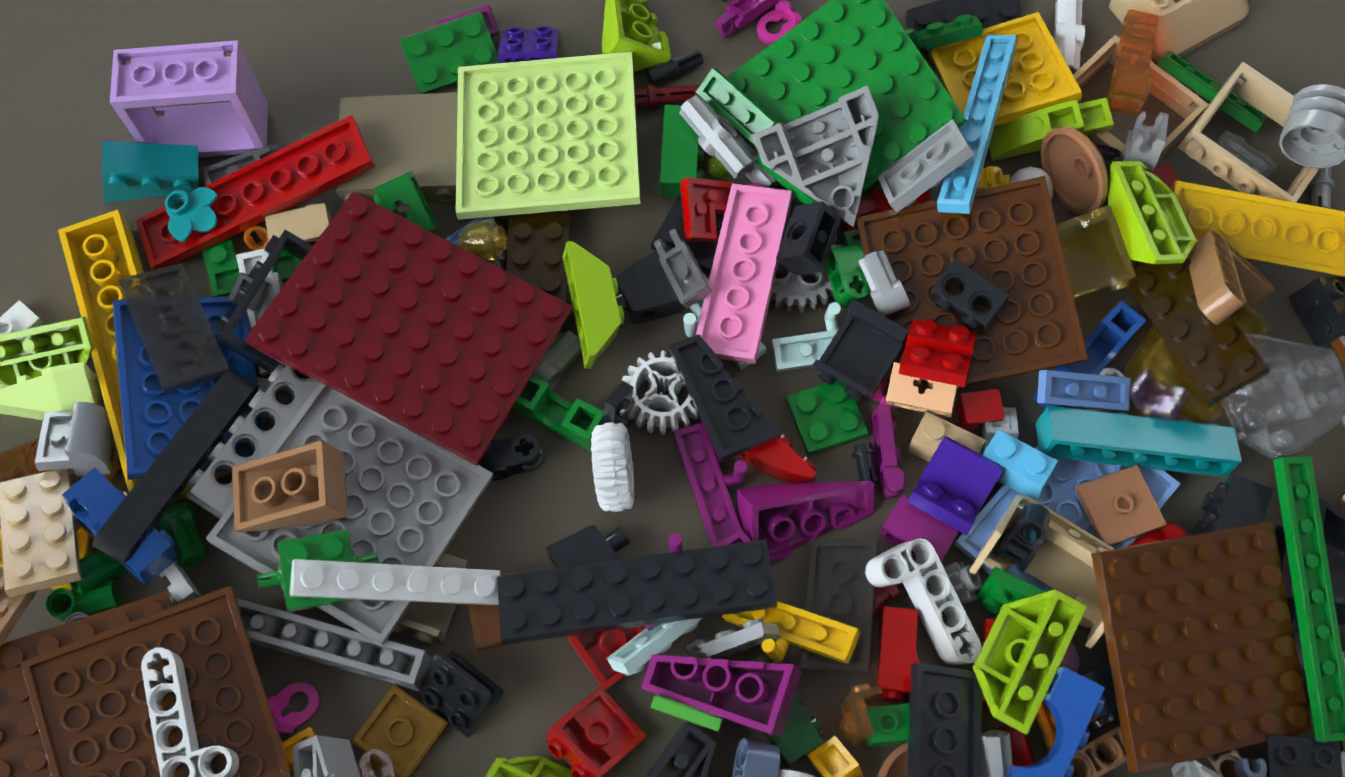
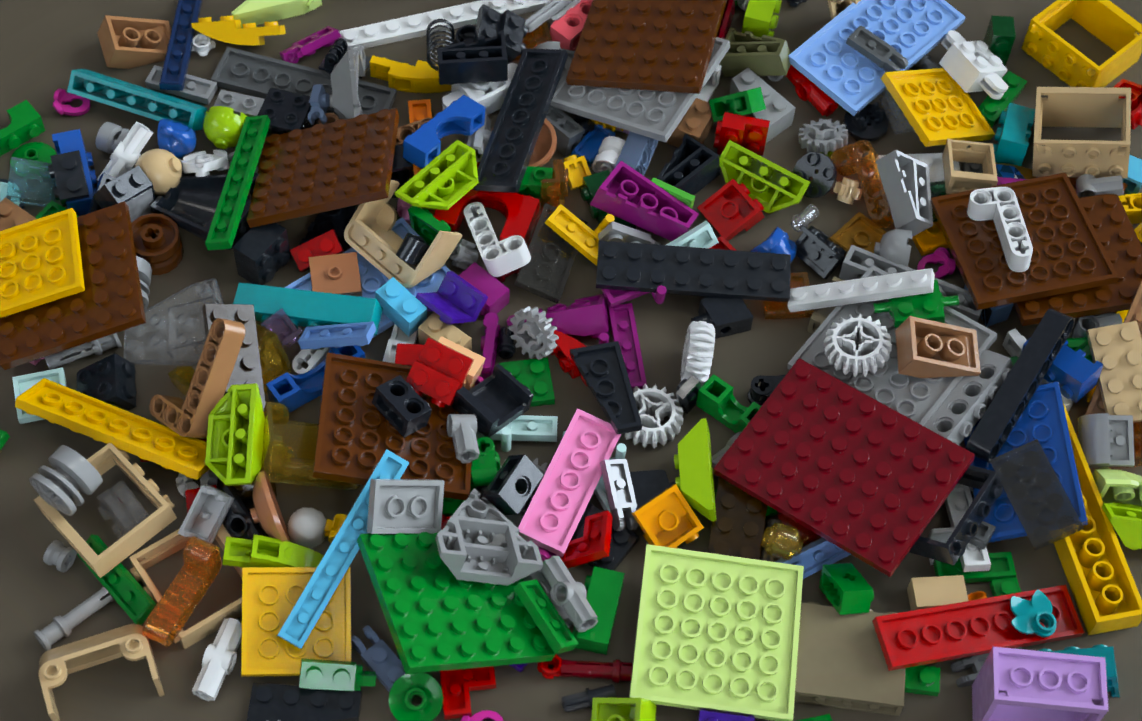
camera: 175 degrees left, 10 degrees down
none -> light grey pin [33,587,113,651]
none -> light grey gear [509,306,559,360]
none -> light orange plate [632,484,704,549]
none -> blue piece [750,227,797,262]
none -> clear pin [791,204,819,232]
none -> white gear [824,313,892,377]
none -> light grey cylinder [874,229,912,267]

